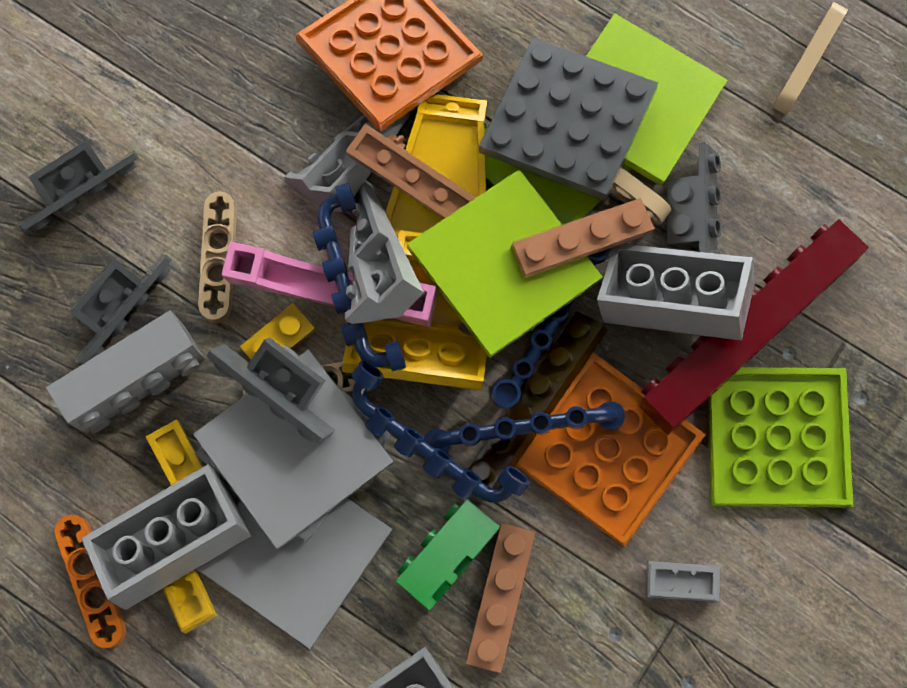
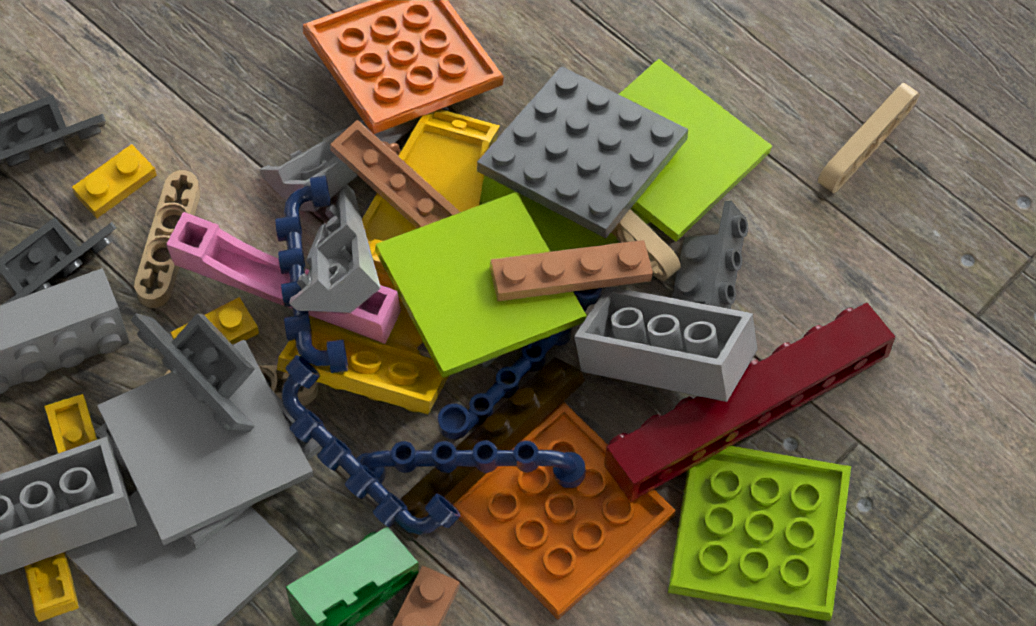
camera: 10 degrees right, 15 degrees down
none -> yellow plate [72,144,157,219]

